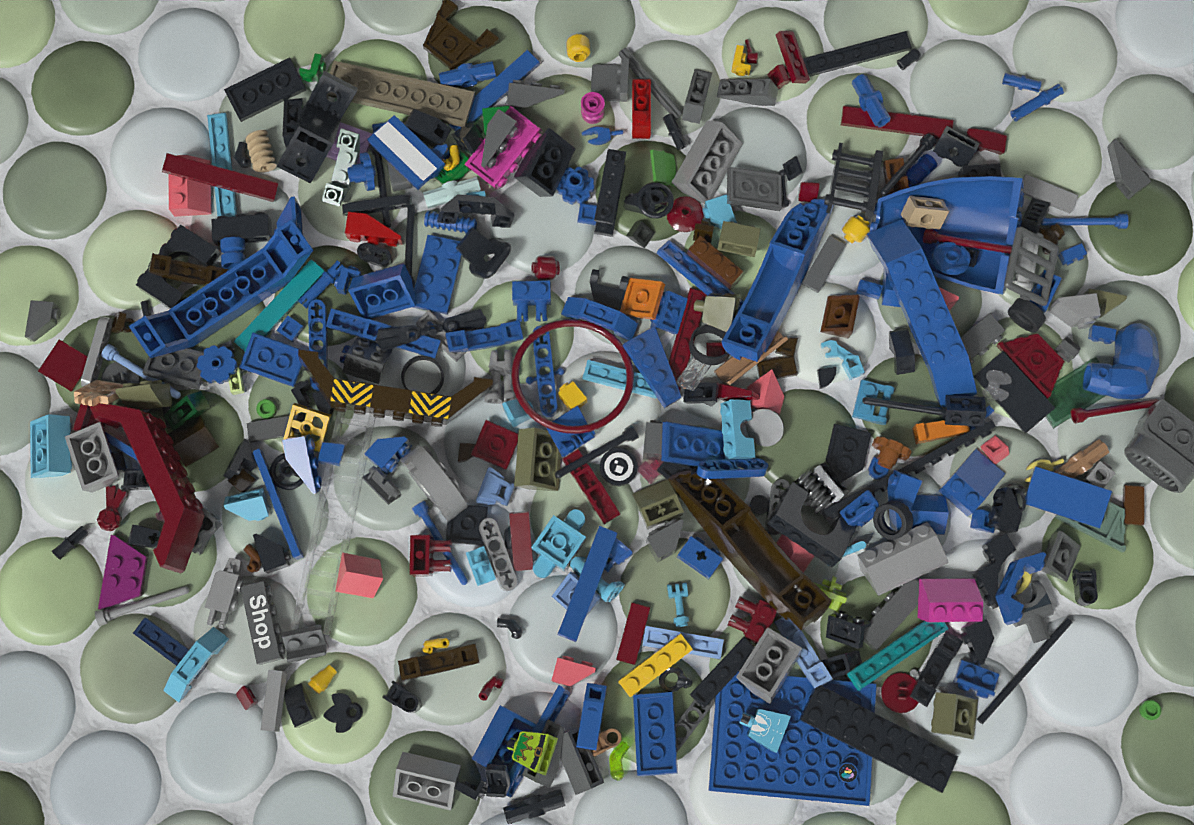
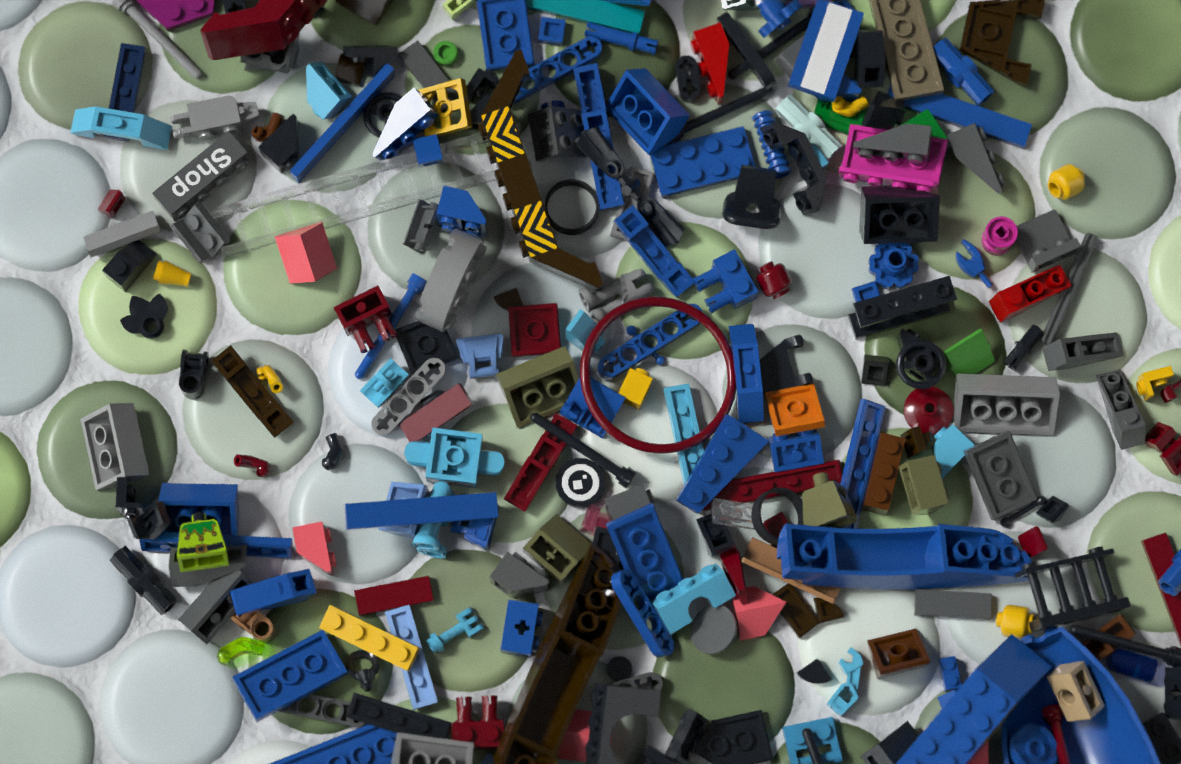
camera: 60 degrees right, 0 degrees up
blue bracket [334,266,362,295] -> none
dark grey piece [794,470,832,514] -> none

